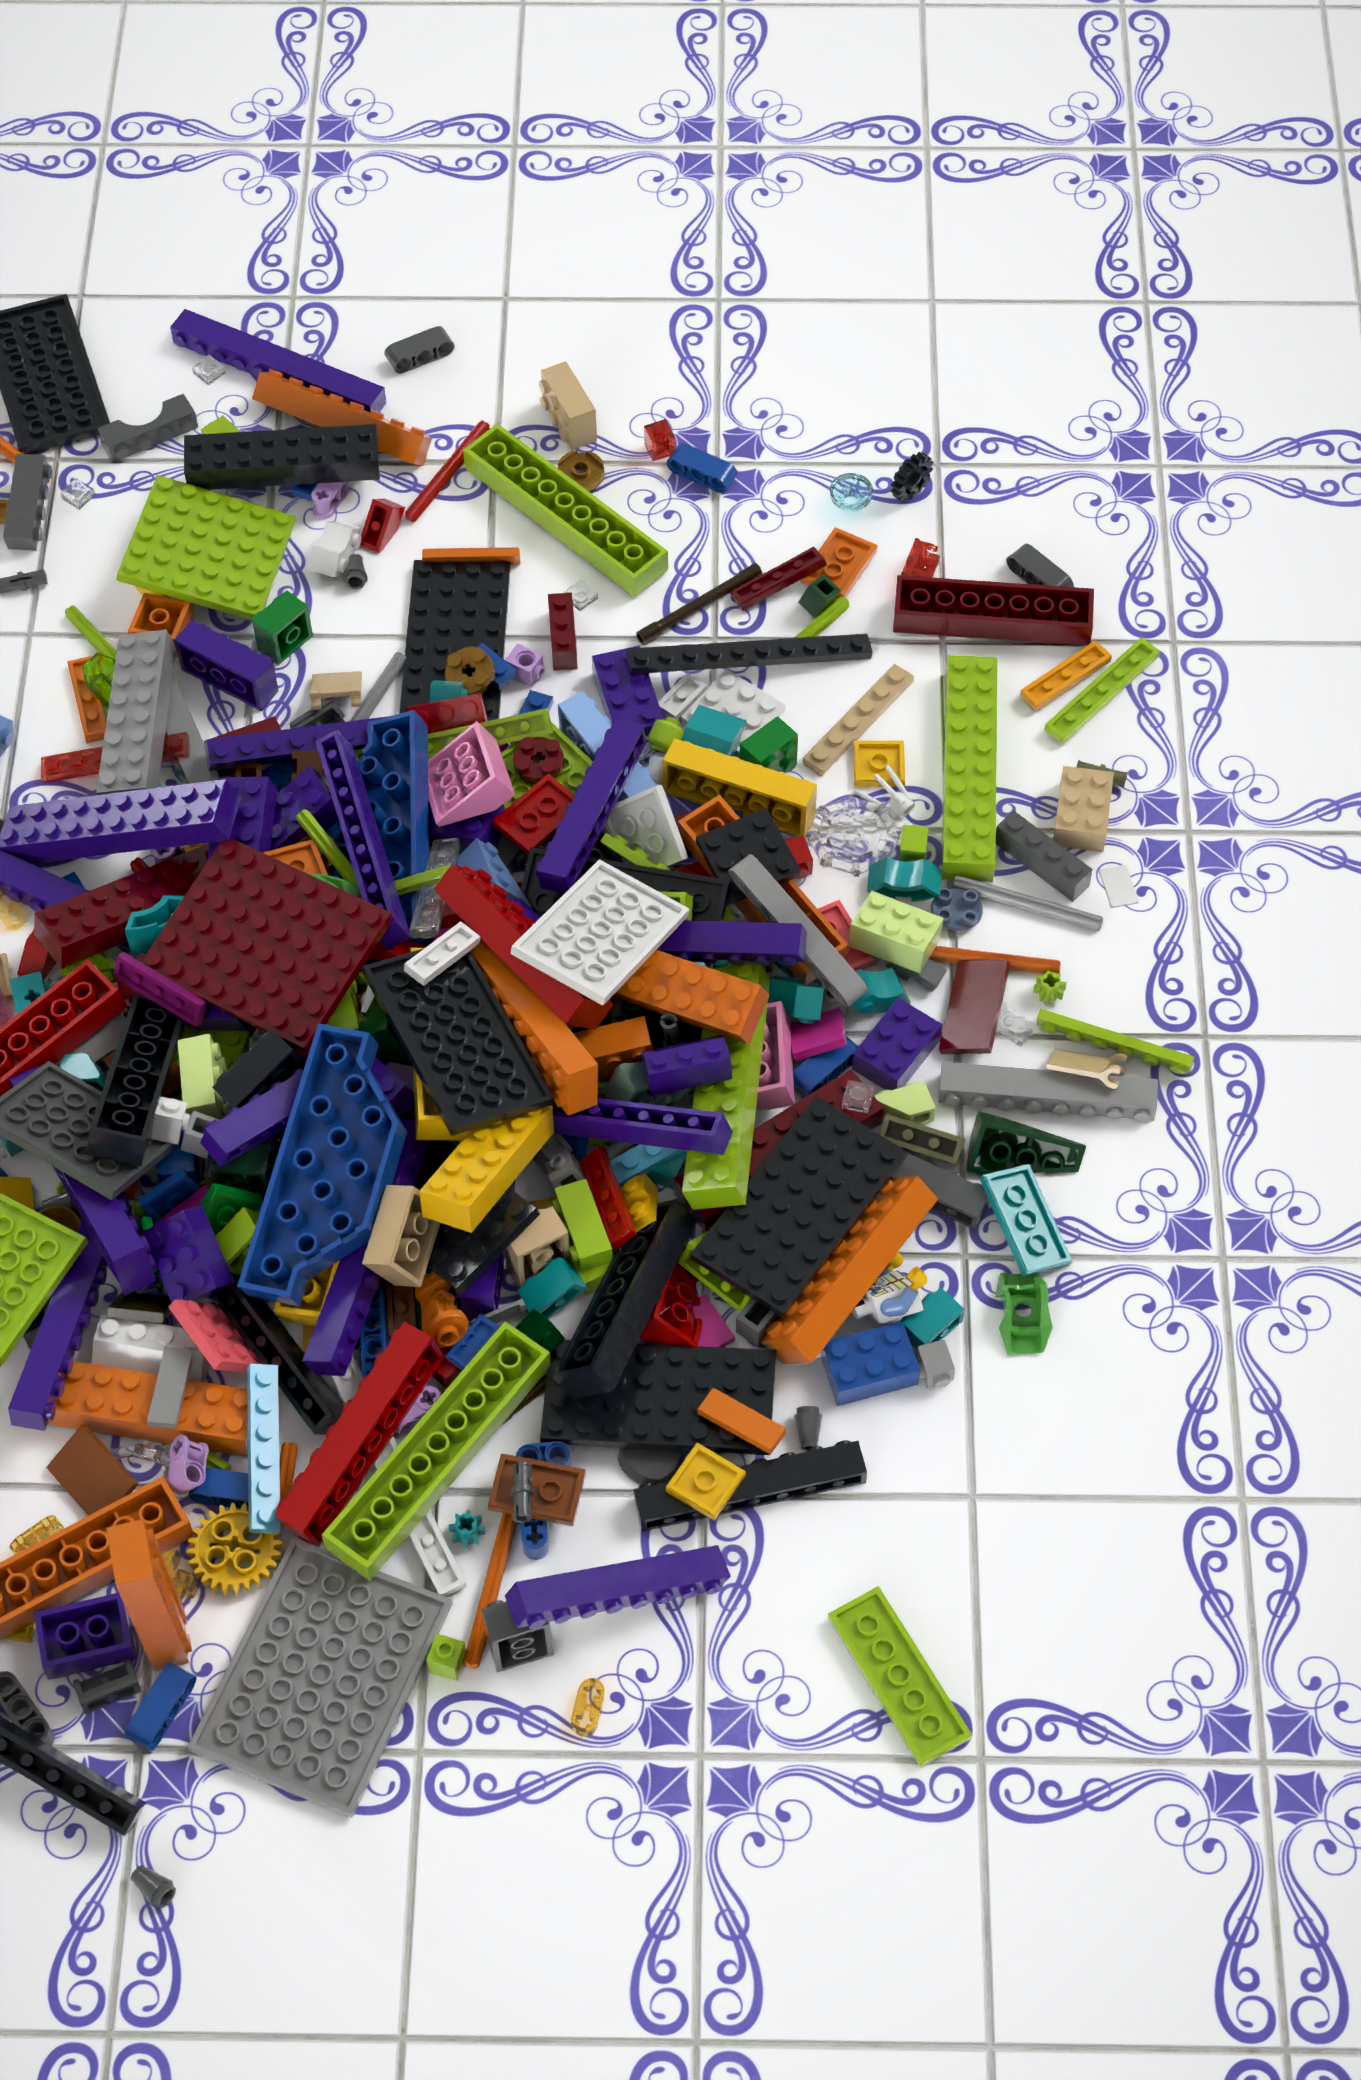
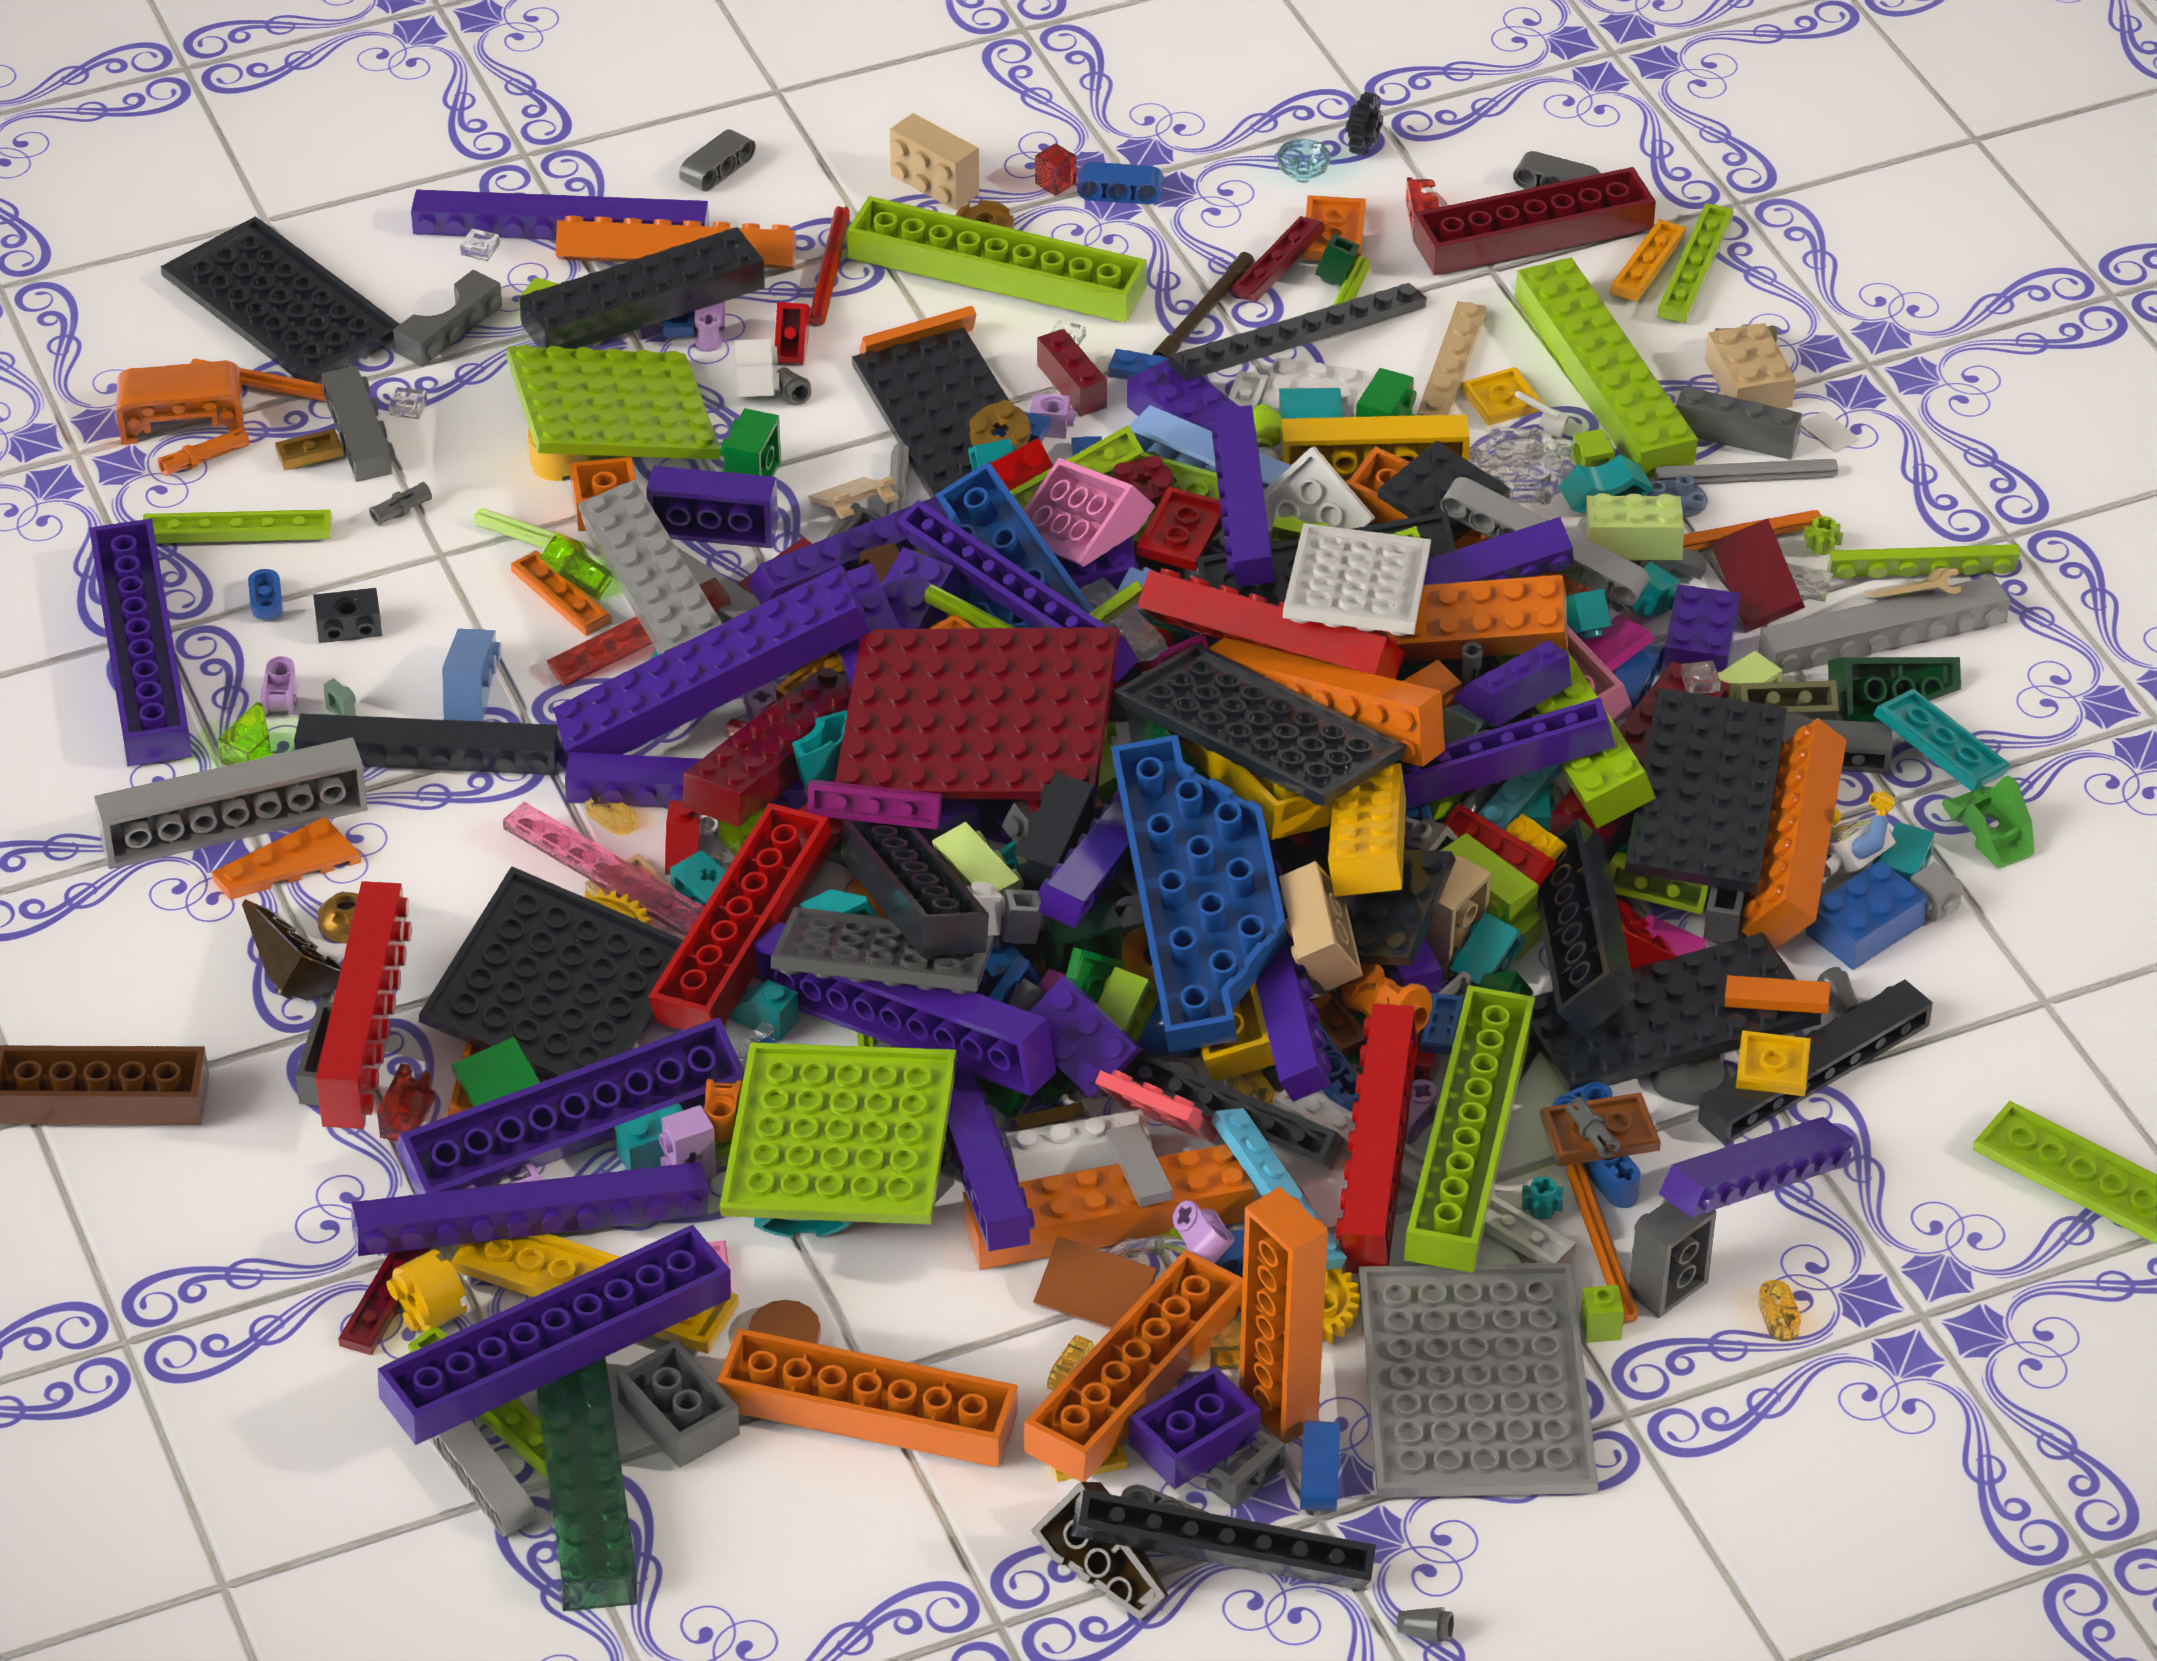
camera: 25 degrees left, 15 degrees down
white plate [404,921,481,986] -> none
none -> dark grey cone [1008,978,1046,1012]
none -> blue plate [1108,348,1167,380]

